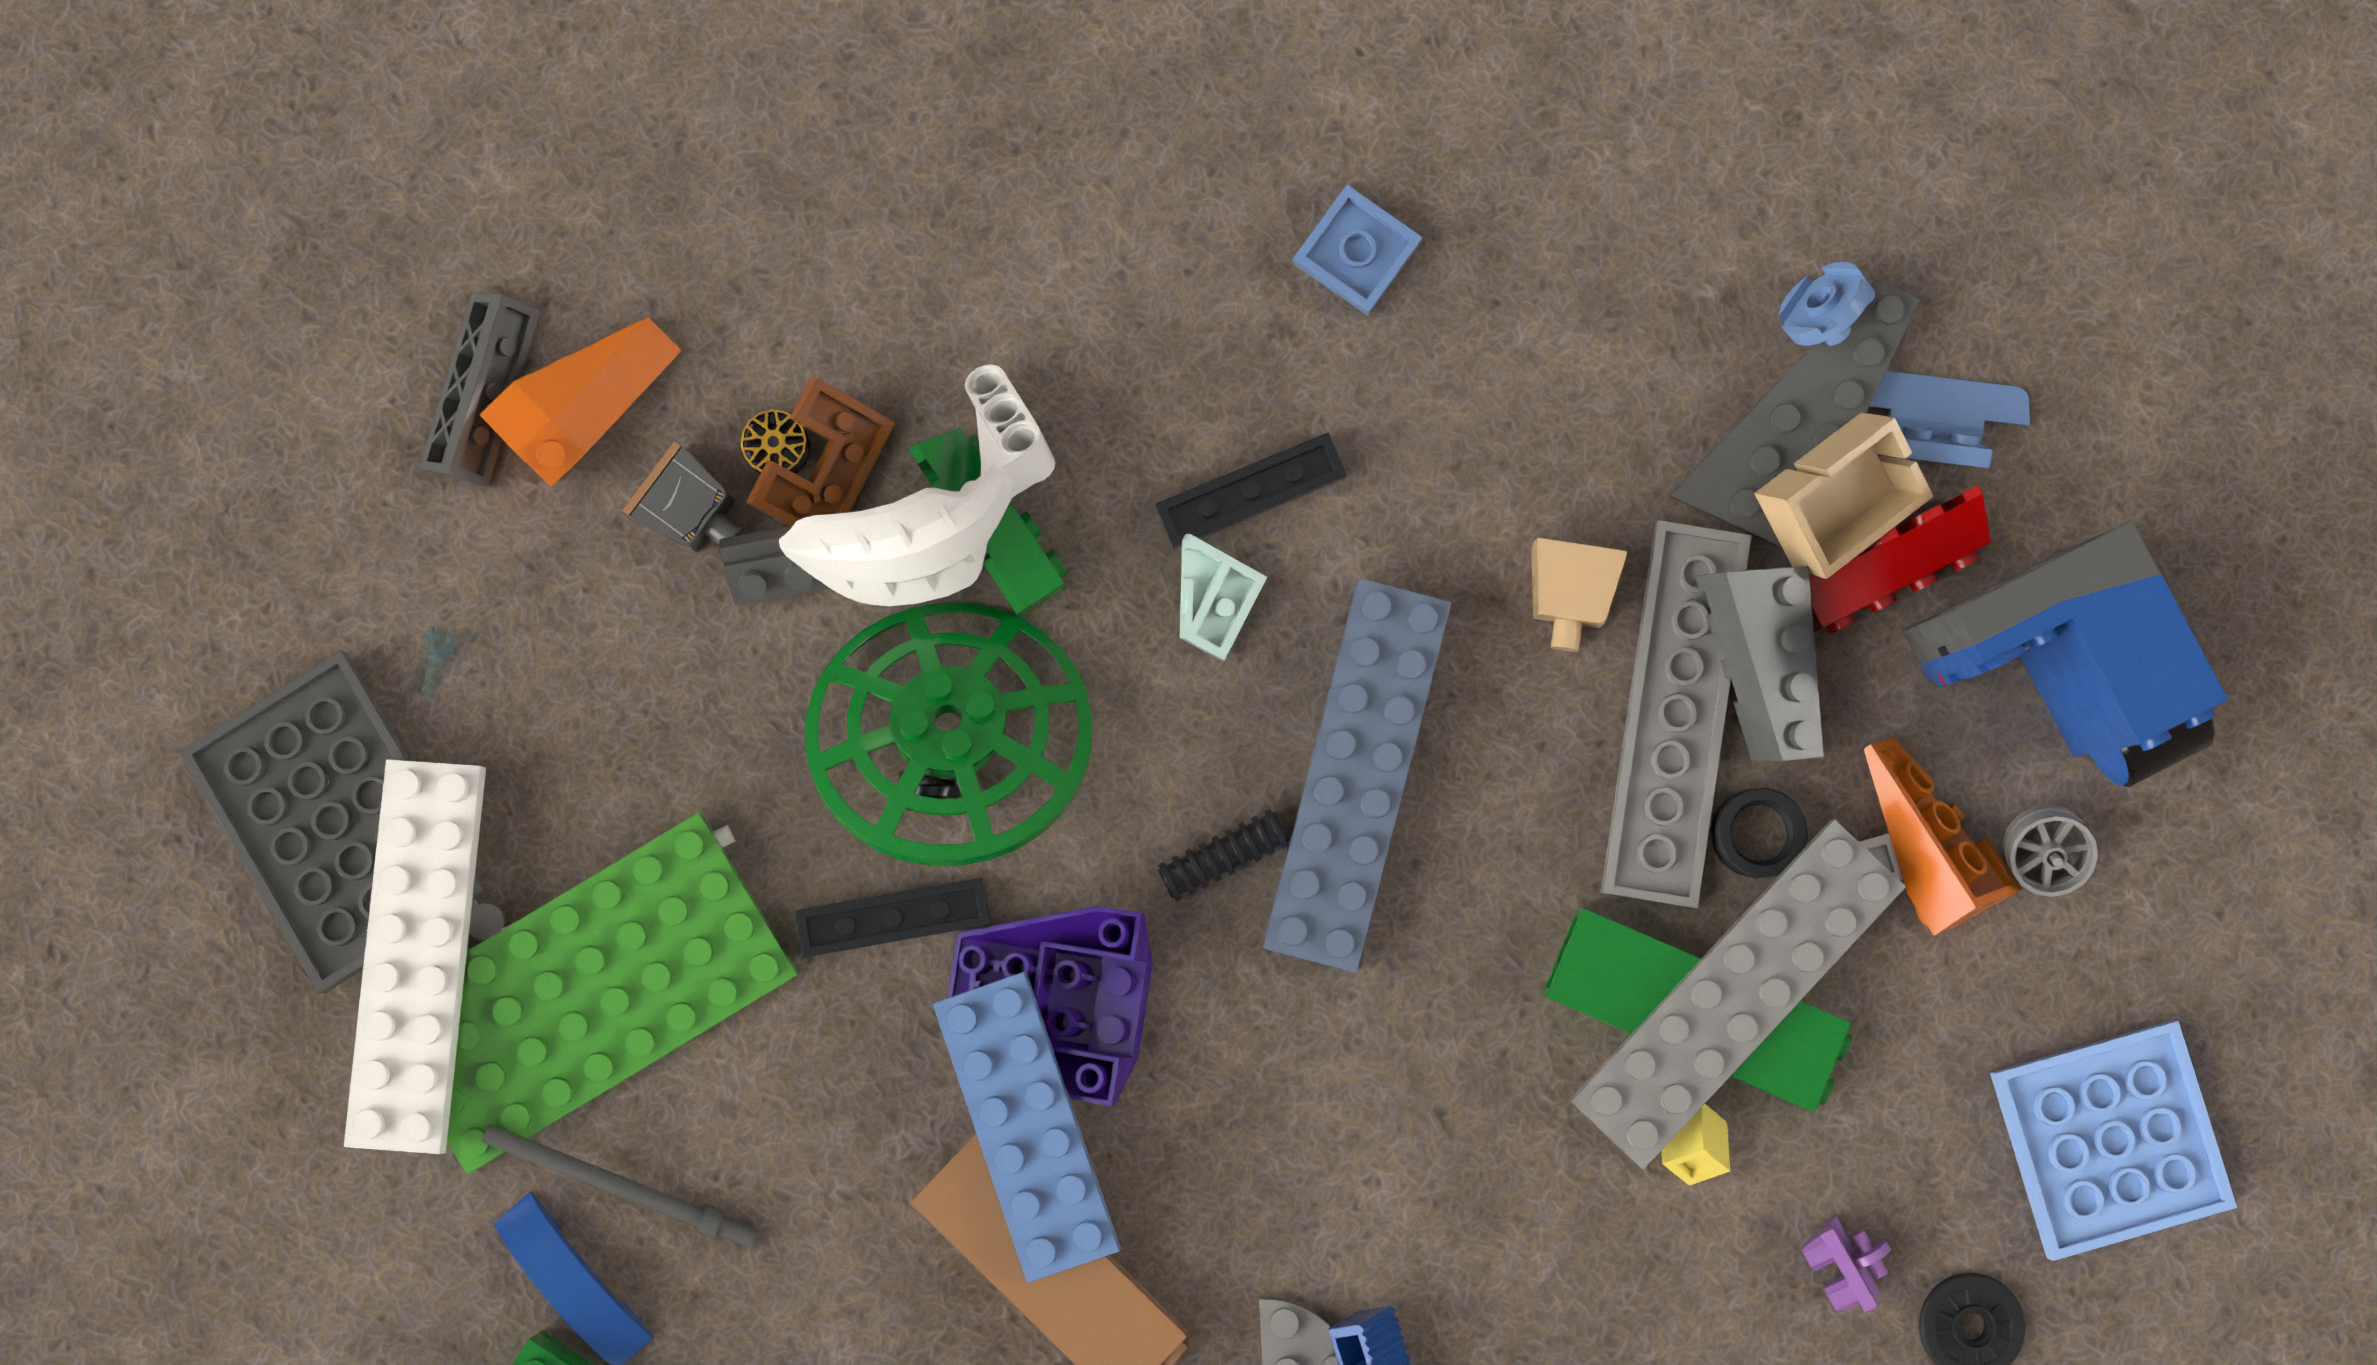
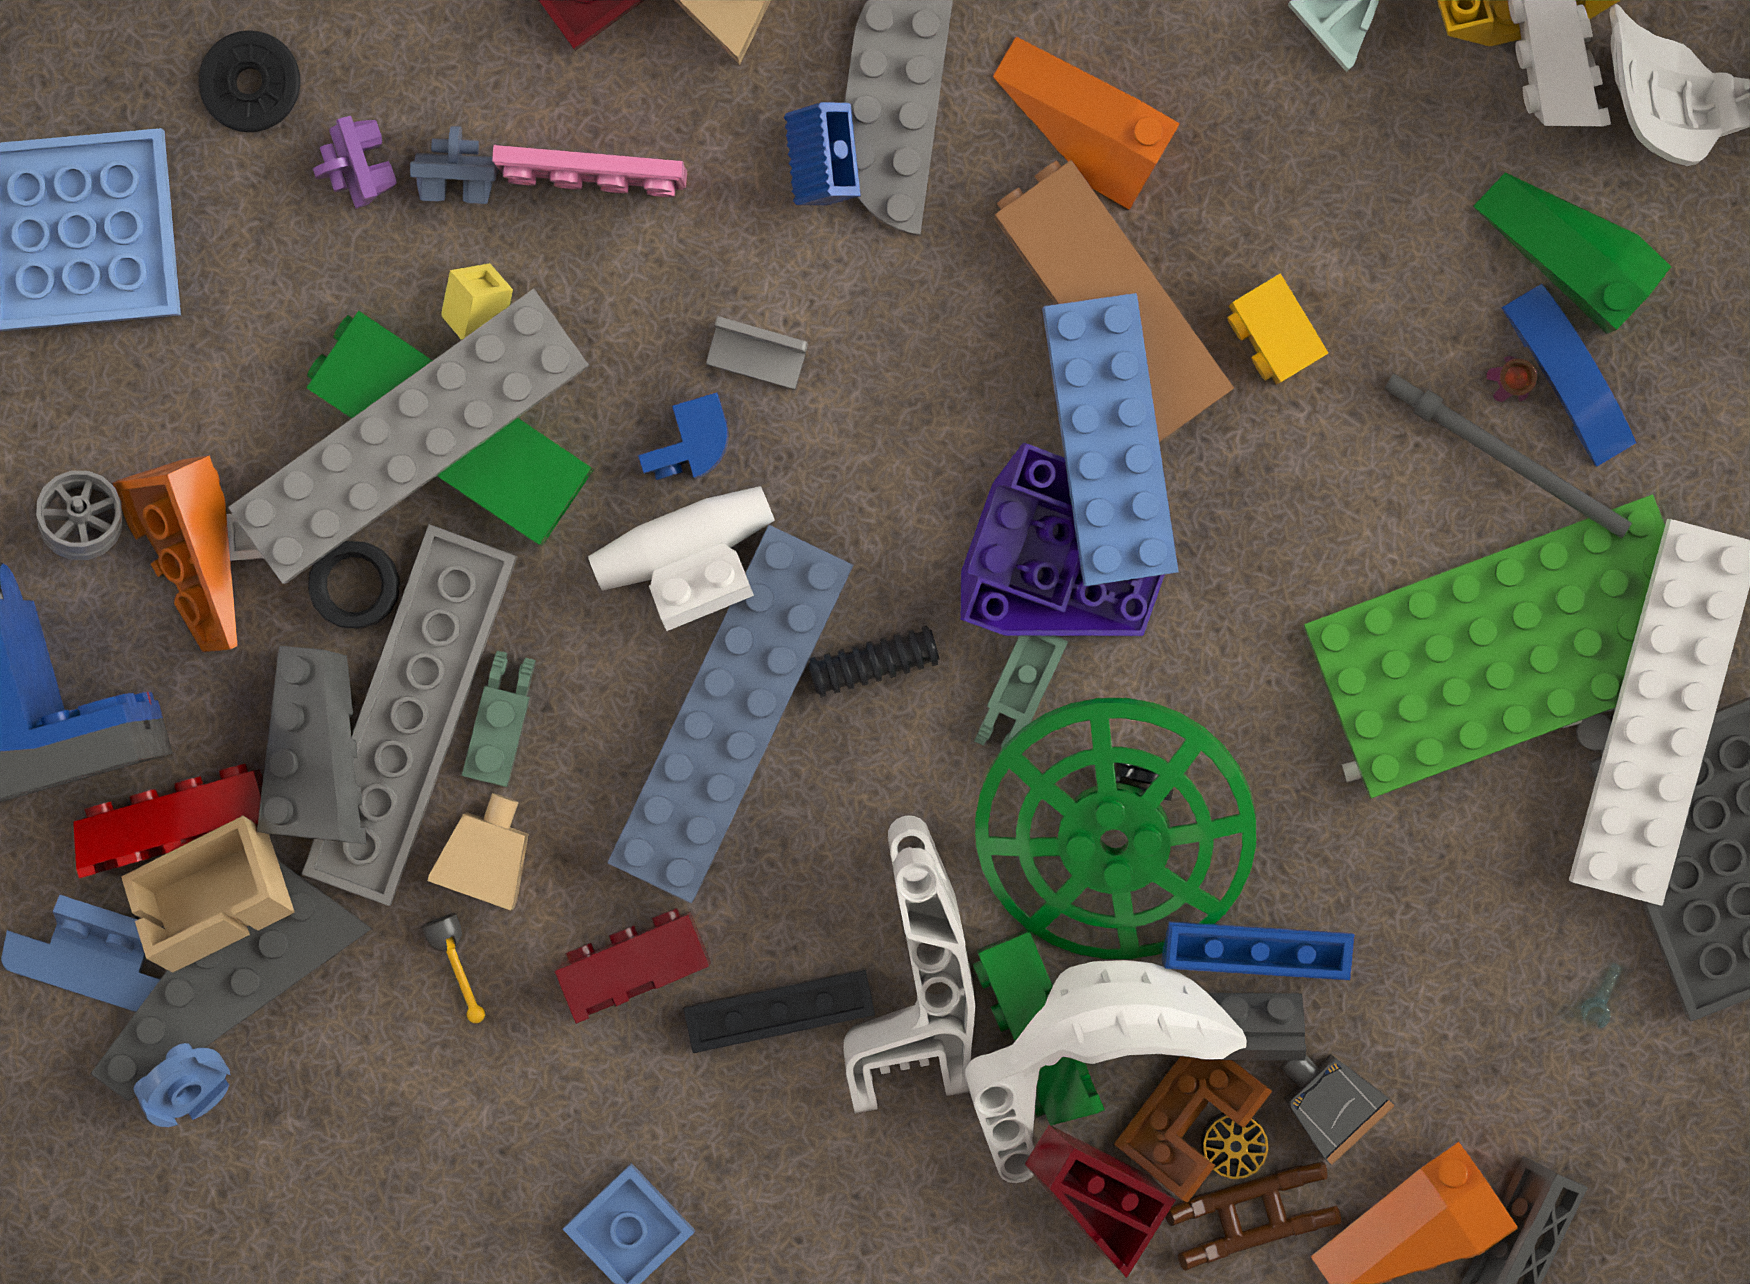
camera: 170 degrees left, 5 degrees up
black plate [795,877,992,958] -> none
light aqua wing [1179,534,1267,660] -> none
none -> sand blue hips [410,126,499,204]
none -> hinge [421,913,485,1023]
none -> sand green hinge [462,651,536,787]
none -> bright pink tile [492,145,687,197]
none -> dark red wedge [554,908,711,1024]
none -> white plate [588,486,775,631]
none -> blue brick [638,392,729,480]
none -> light grey panel [706,316,808,390]
none -> white piece [844,816,975,1114]
none -> sand green hinge [974,636,1068,748]
none -> dark red wedge [1024,1125,1176,1278]
none -> blue slope [1162,921,1354,980]
none -> reddish brown piece [1165,1161,1341,1271]
none -> yellow brick [1227,273,1328,385]
none -> clear orange piece [1487,356,1537,402]

